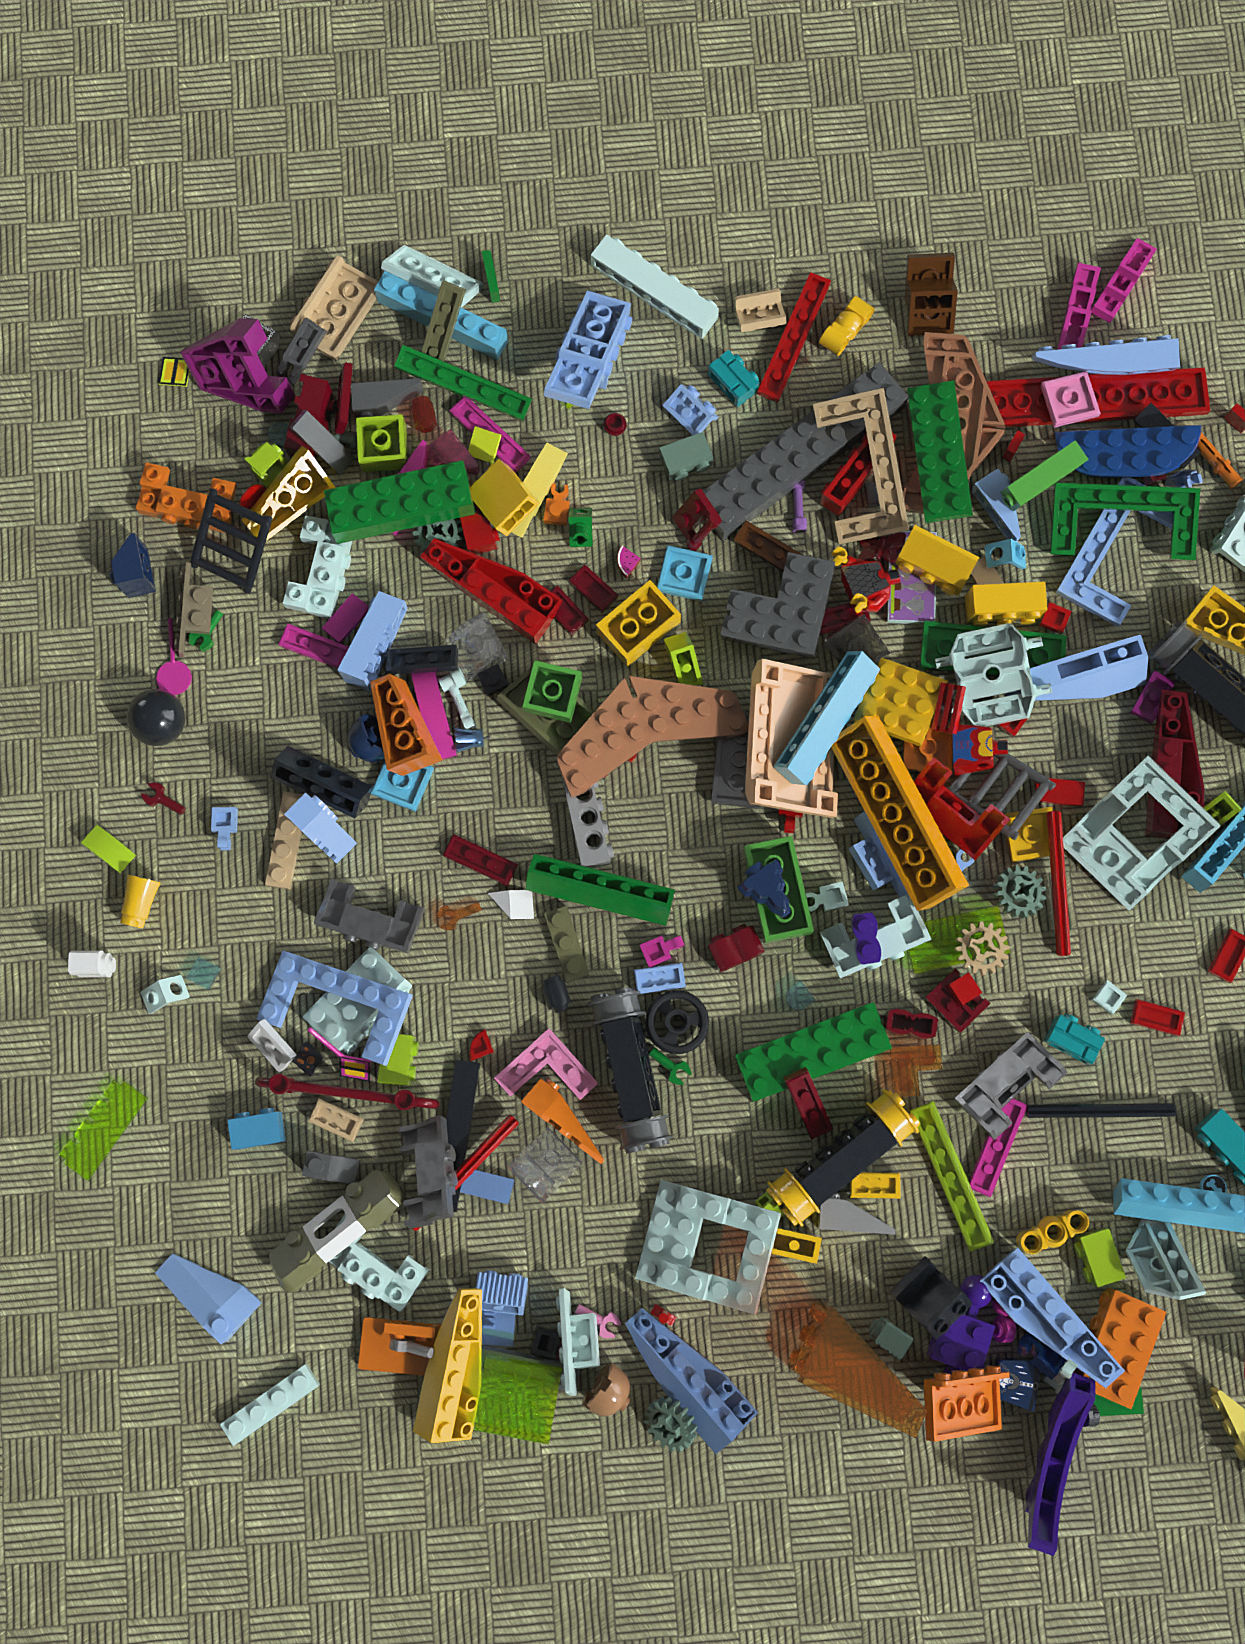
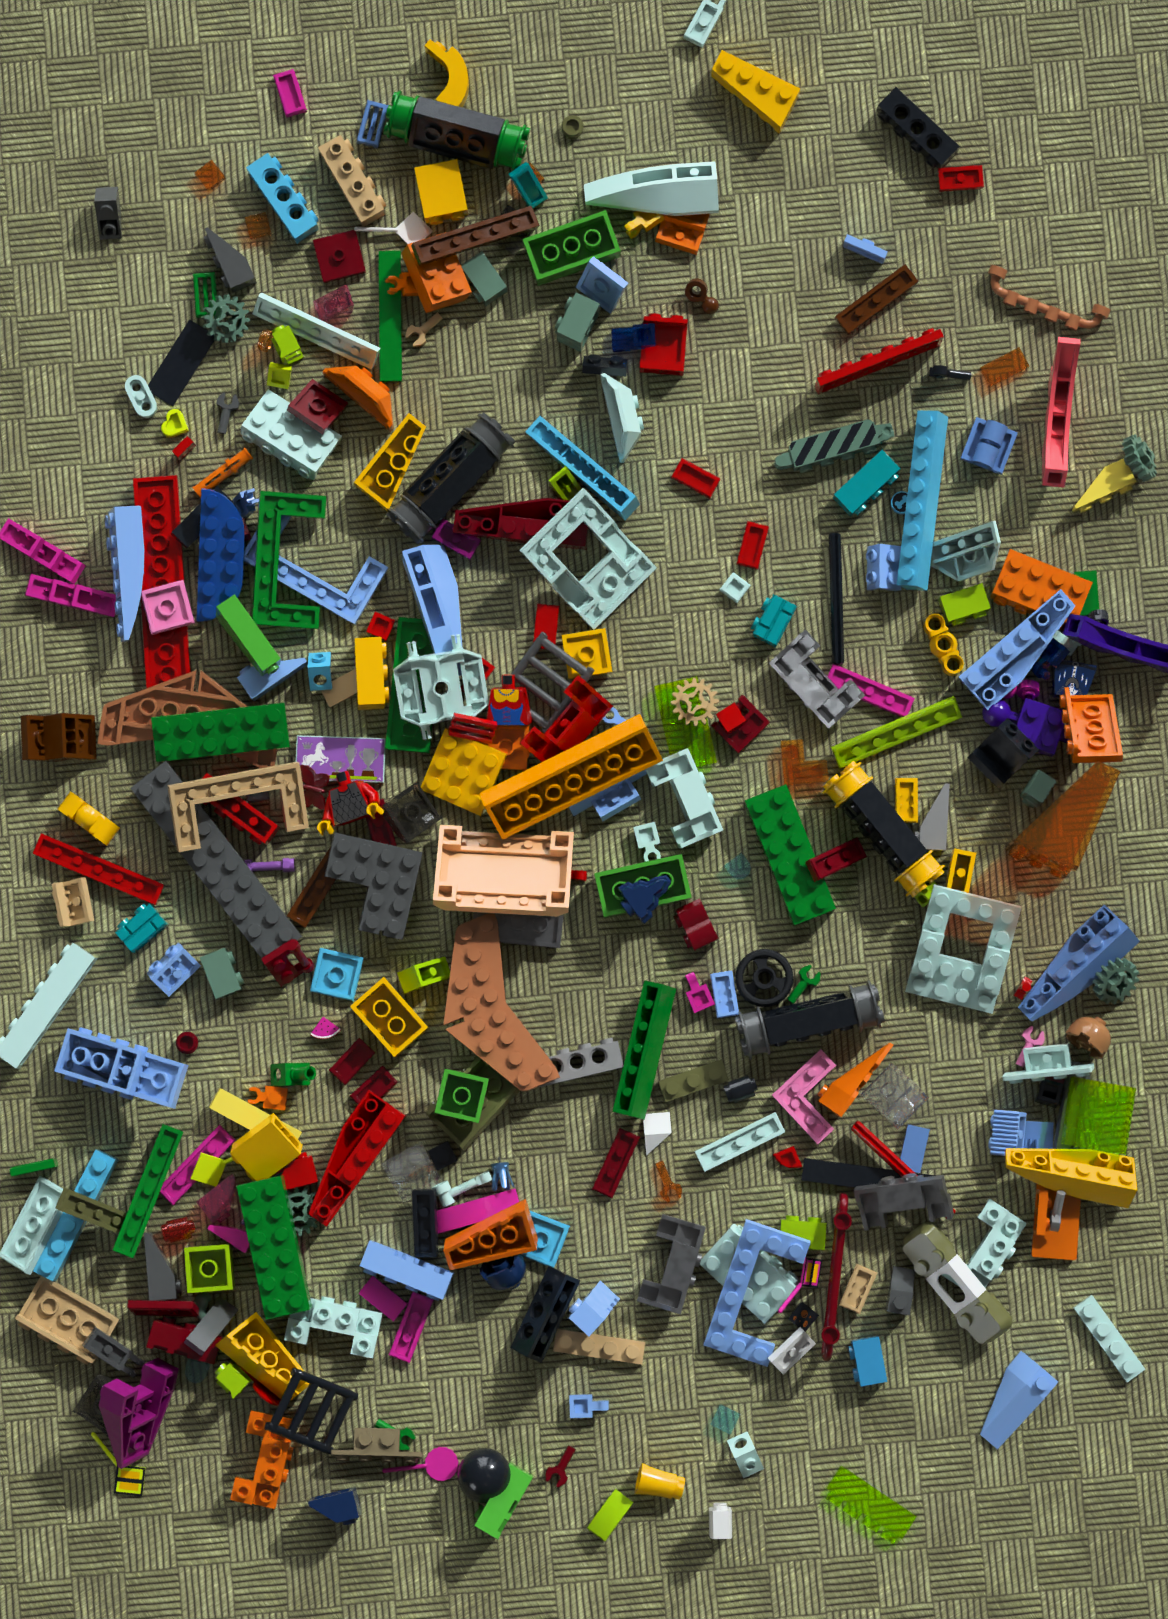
camera: 90 degrees left, 5 degrees up
medium azure brick [773,651,880,785] -> none
dark purple brick [851,912,881,965] -> none
dark red brick [883,1009,938,1040] -> none
yellow slope [895,525,979,596] -> none
sand green gear [993,865,1046,919] -> none
red tile [1002,430,1026,462] -> none
red axle [1047,811,1071,956] -> none
none -> bright green wedge [474,1462,533,1539]
none -> light aqua plate [695,1112,785,1172]
none -> light blue bracket [866,544,901,591]

